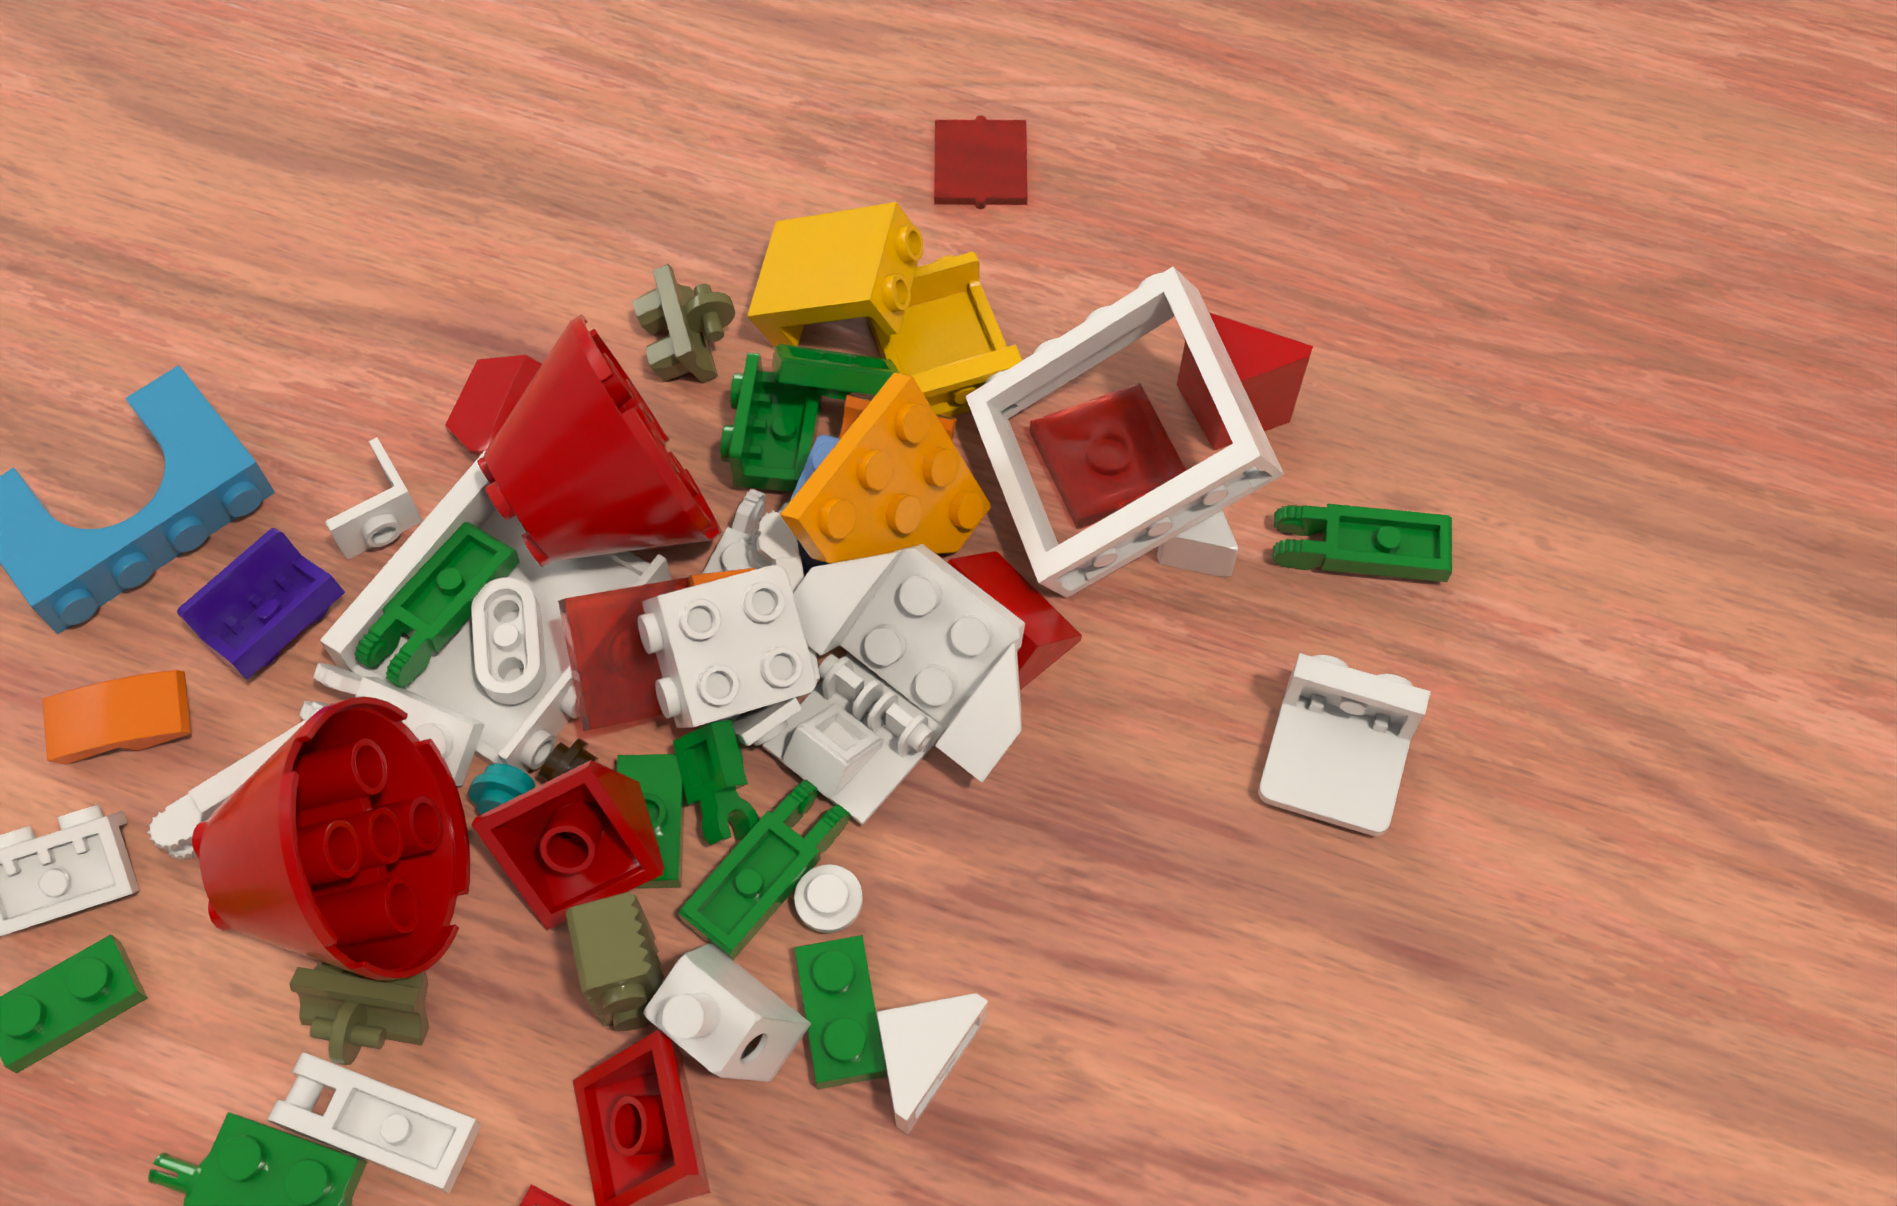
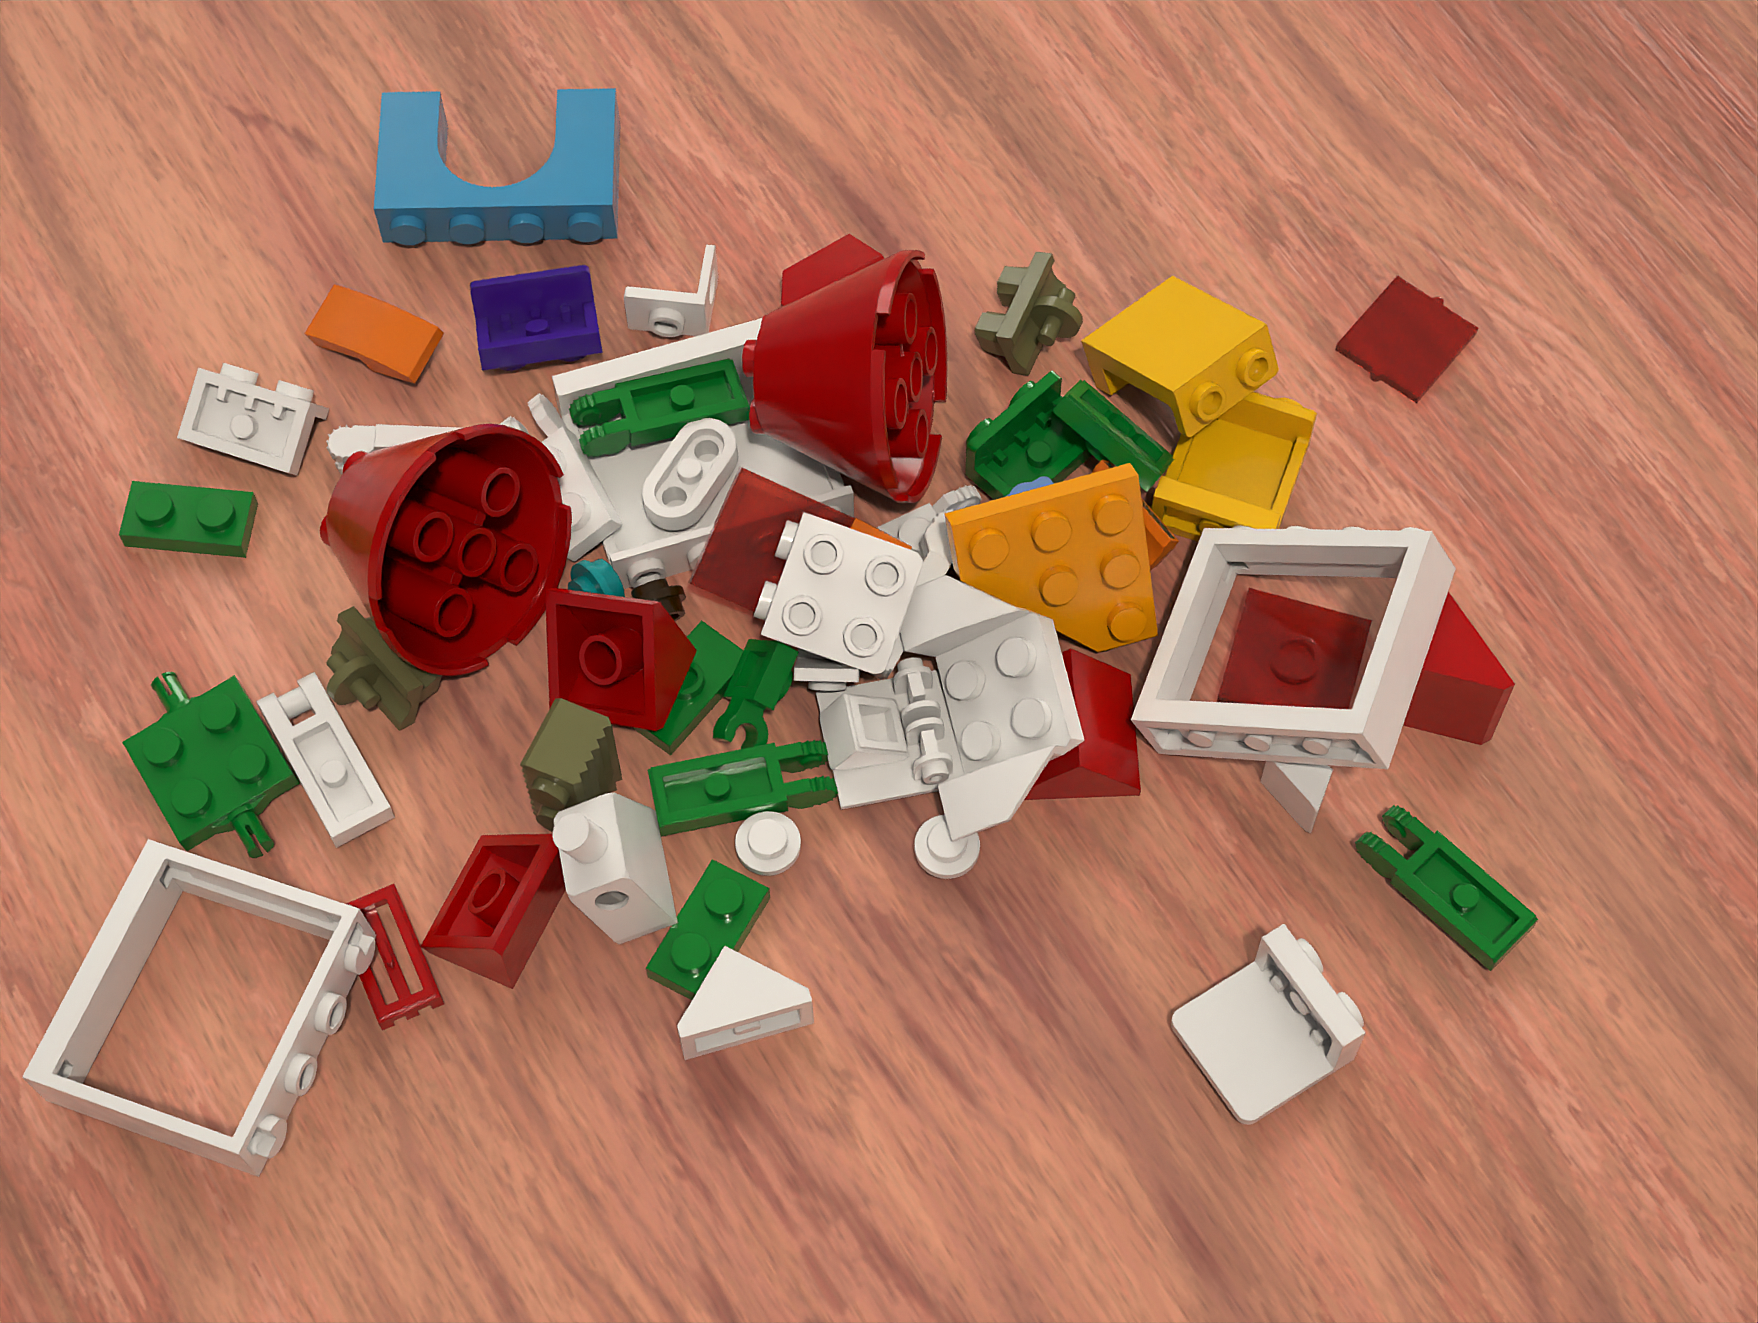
camera: 40 degrees right, 0 degrees up
none -> white plate [914,815,980,879]

